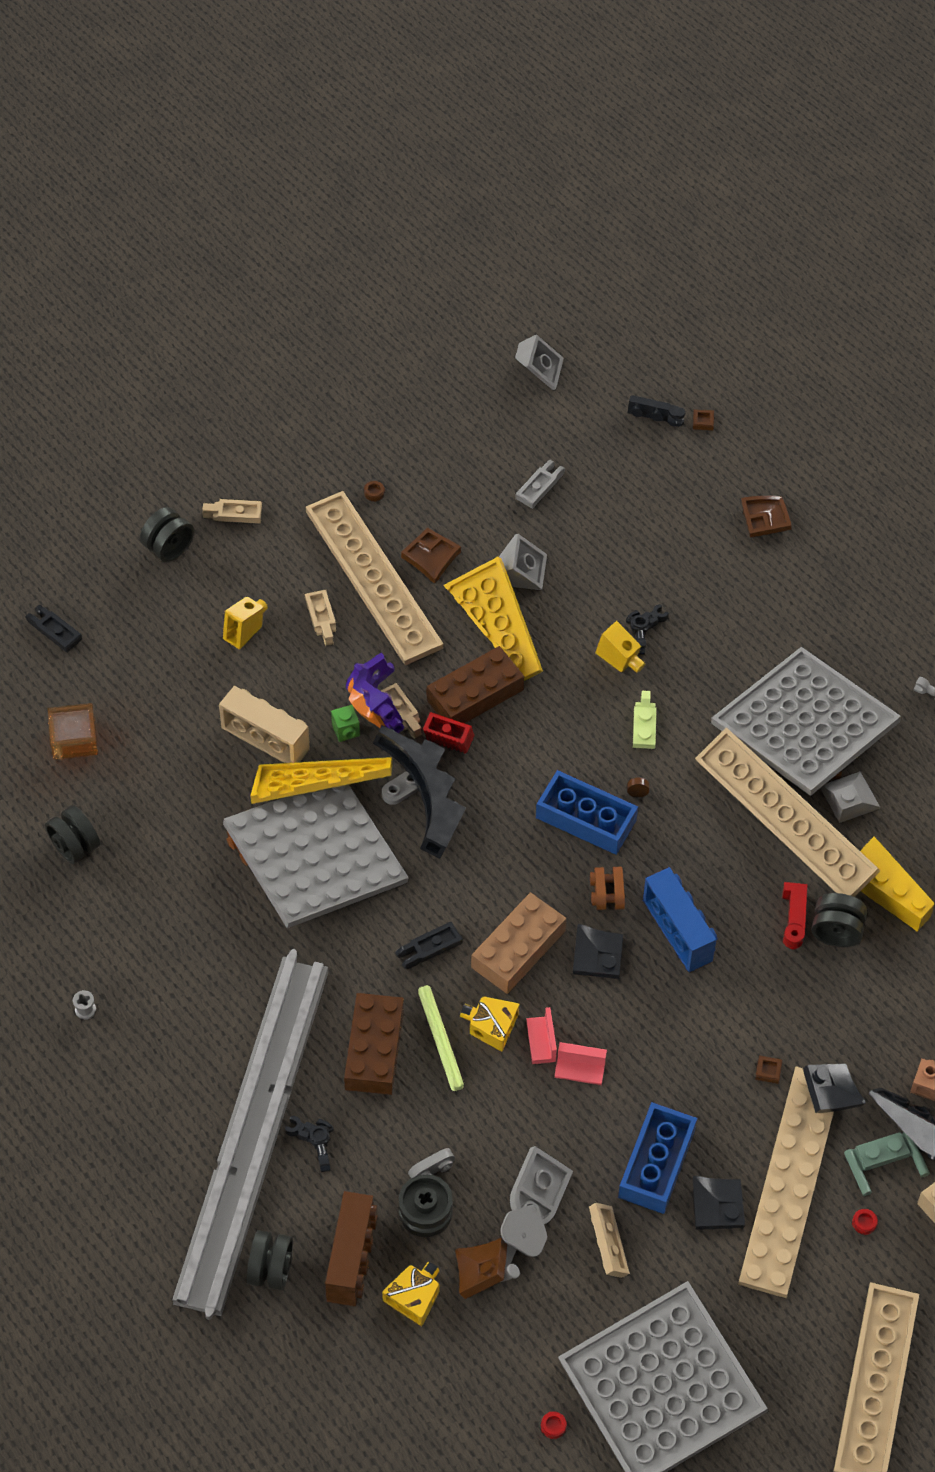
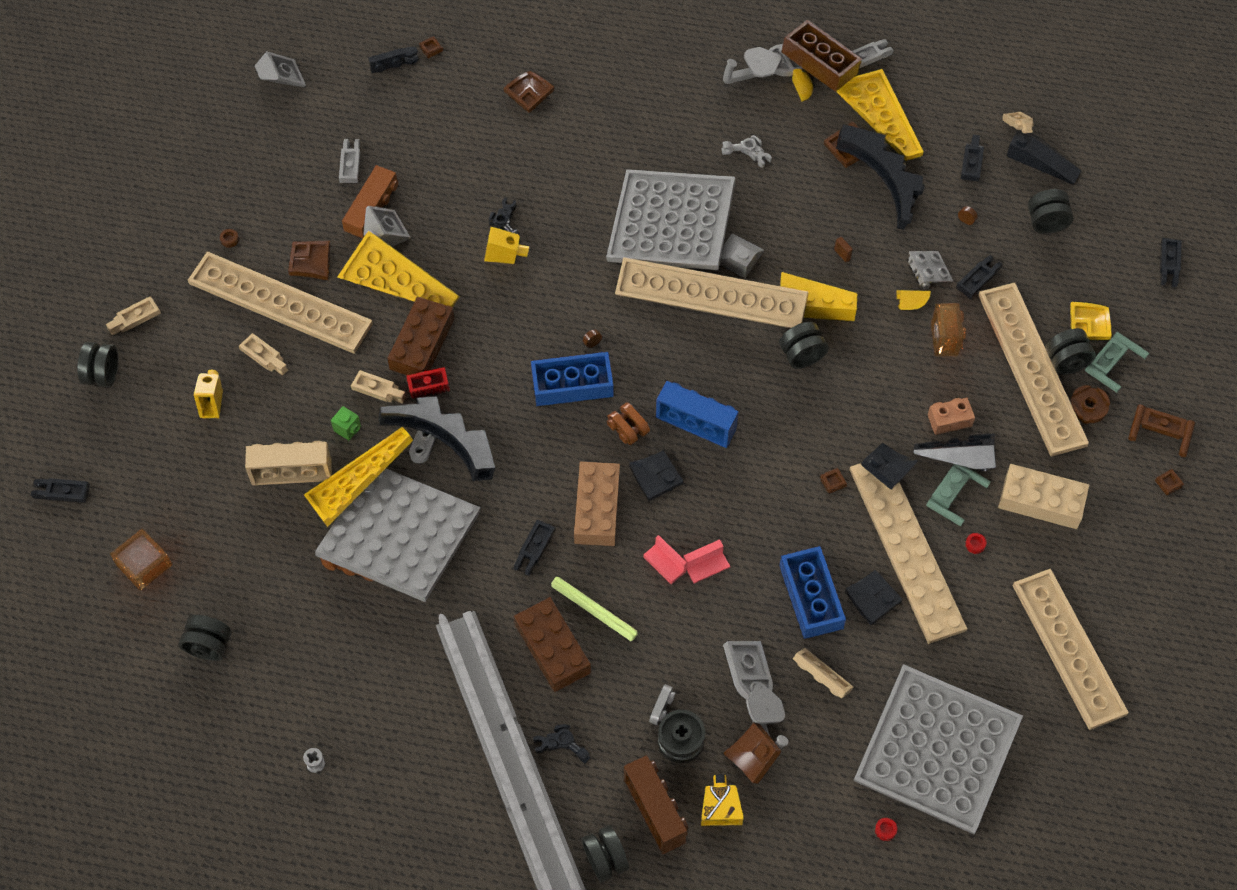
camera: 35 degrees left, 5 degrees up
dark purple hips [346,653,404,733] -> none
yellow torso [460,997,519,1051] -> none
yellowish green hinge [633,691,656,749] -> none
red leg [782,882,807,949] -> none
none -> dark orange brick [342,165,398,238]

